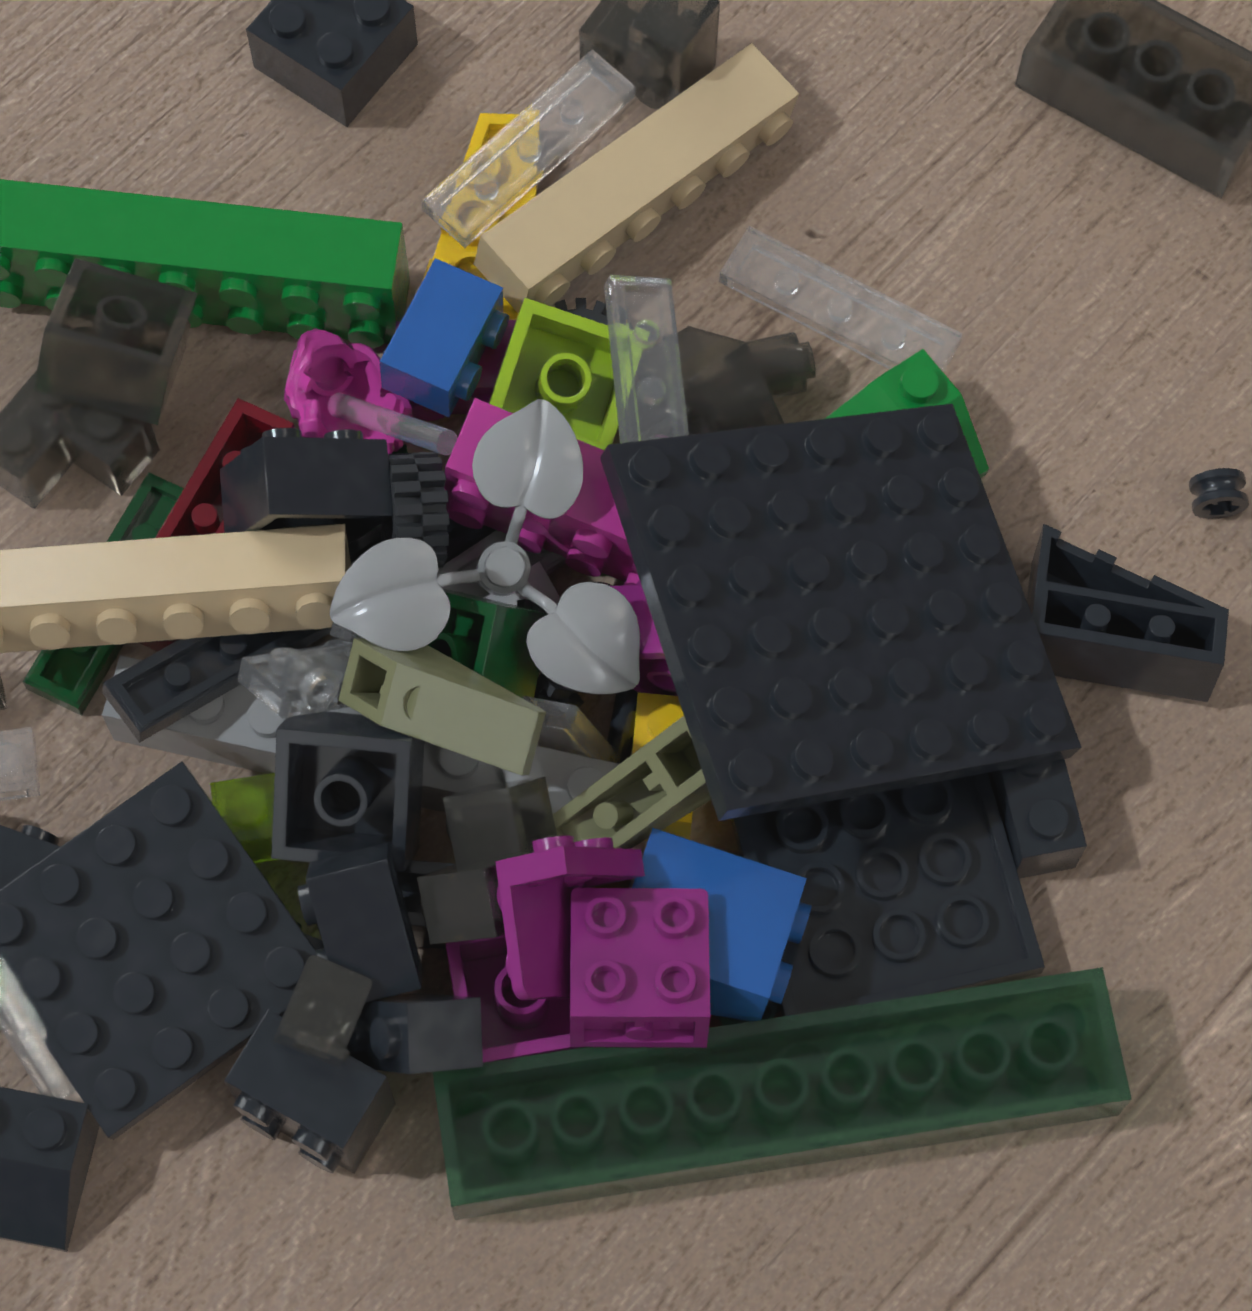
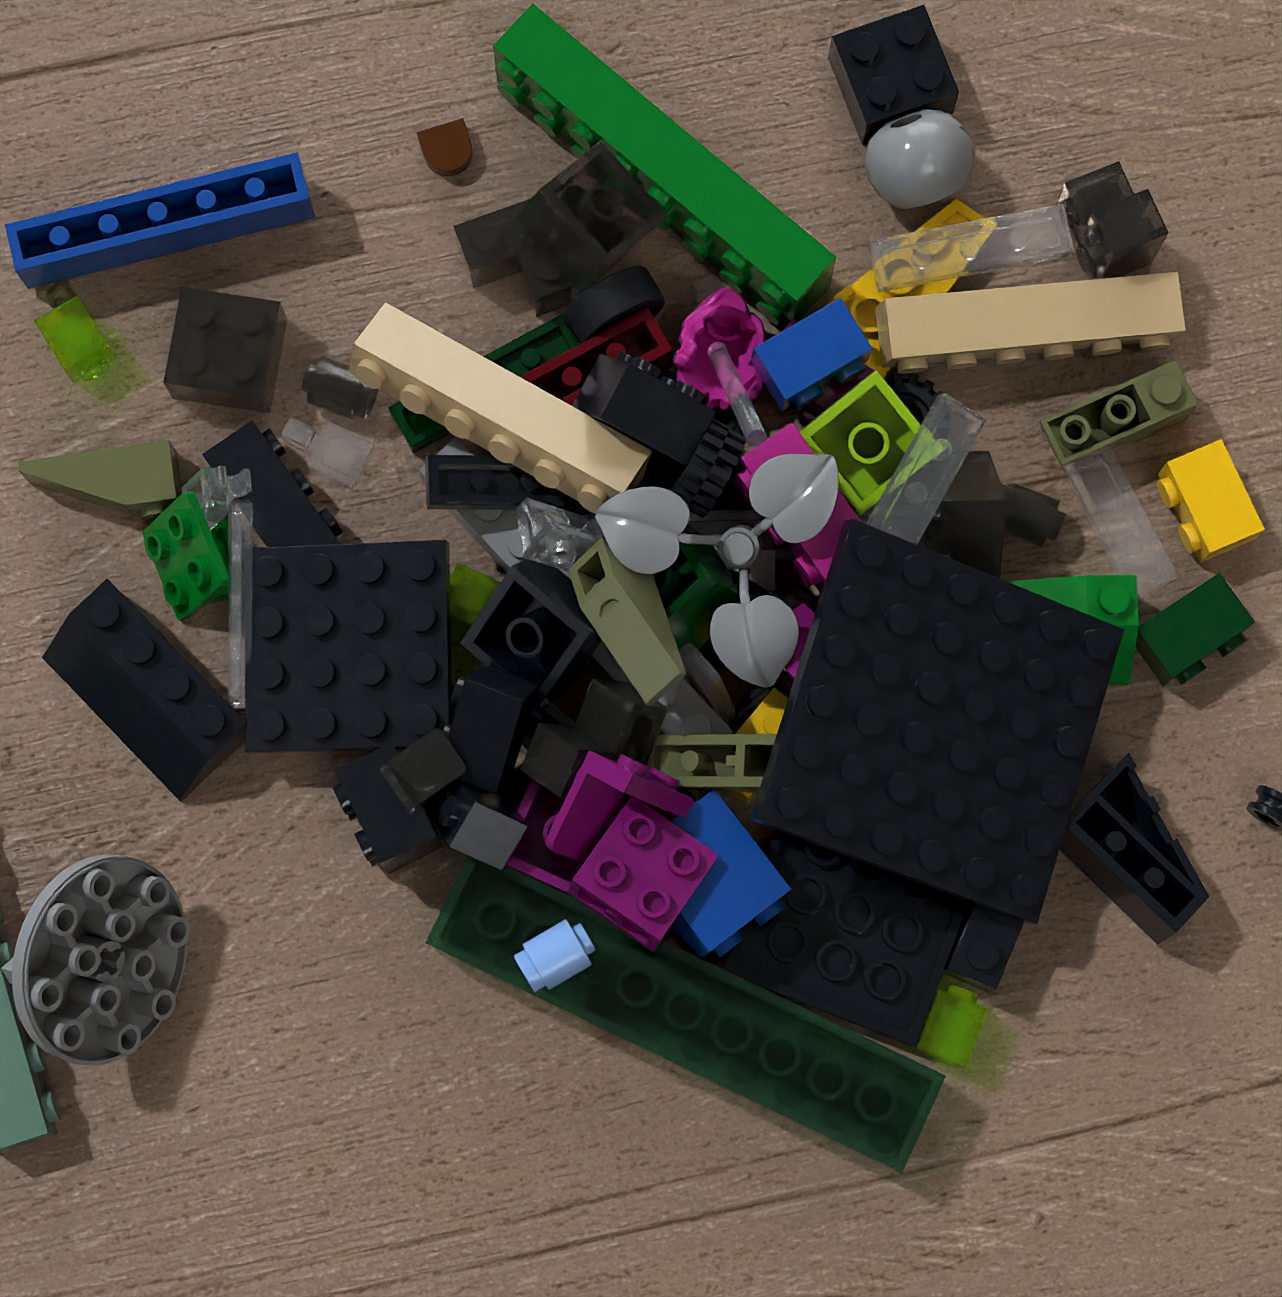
camera: 35 degrees right, 10 degrees up
none -> light blue brick [514,919,596,992]
none -> black tyre [565,266,665,343]
none -> light grey piece [864,109,975,209]
none -> clear neon green brick [913,985,988,1069]
none -> olive slope [1039,359,1198,467]
none -> dark green brick [1135,572,1255,686]
none -> yellow brick [1157,439,1265,563]

